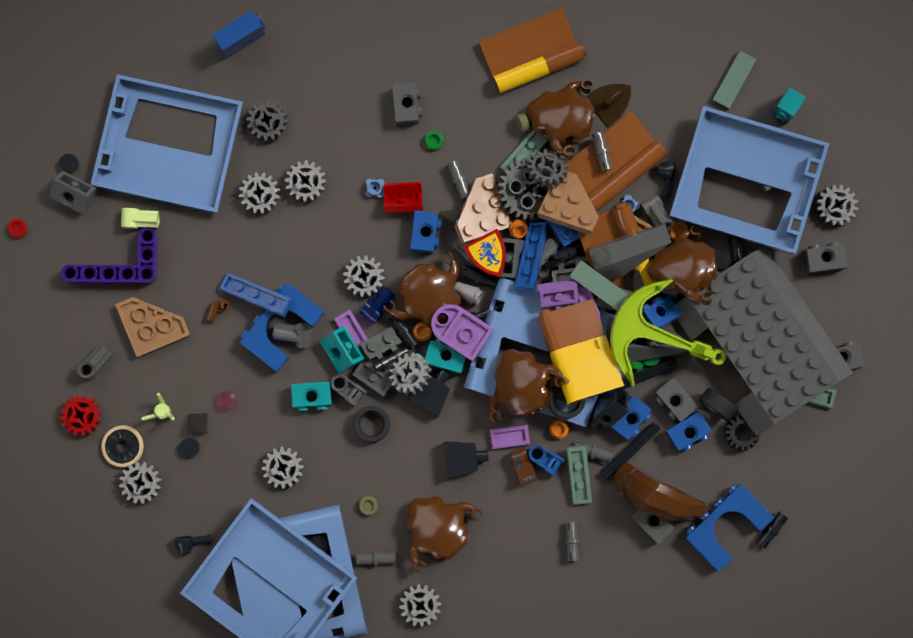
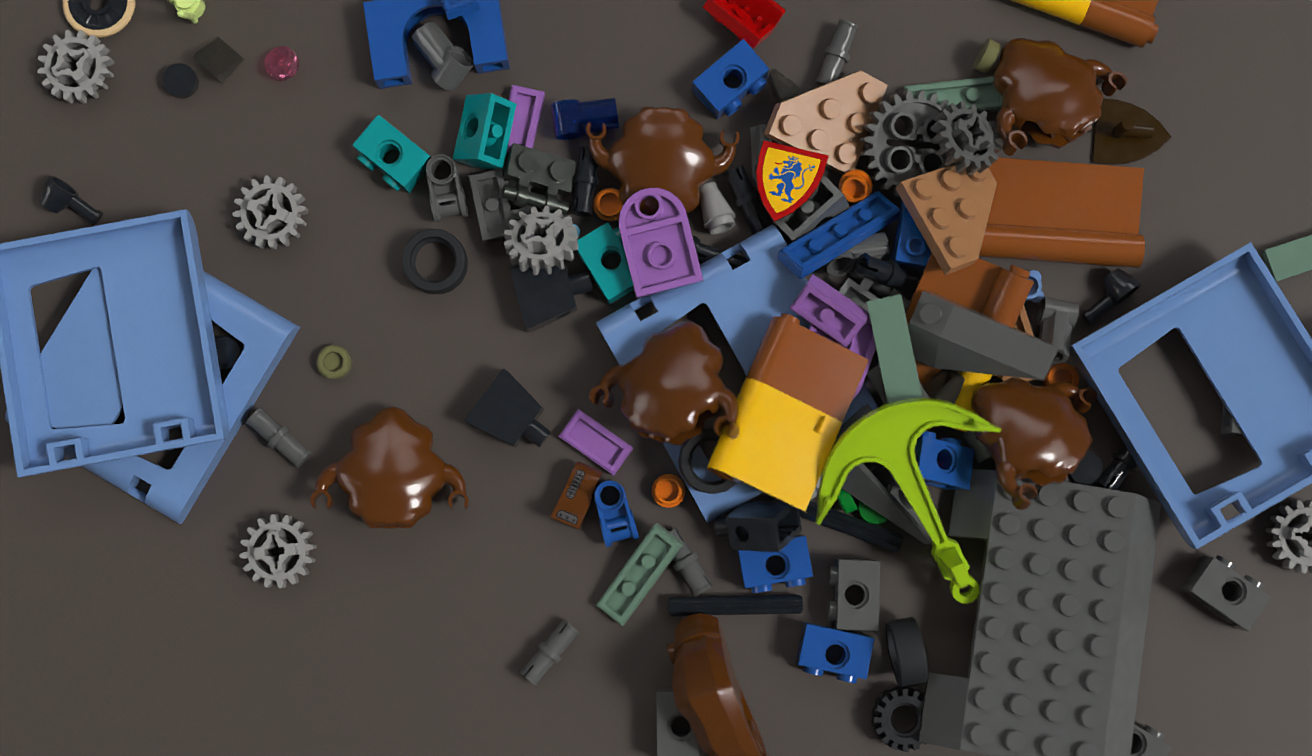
camera: 40 degrees right, 0 degrees up
light grey gear [343,255,385,297] -> none
dark grey pin [592,132,613,172] -> none

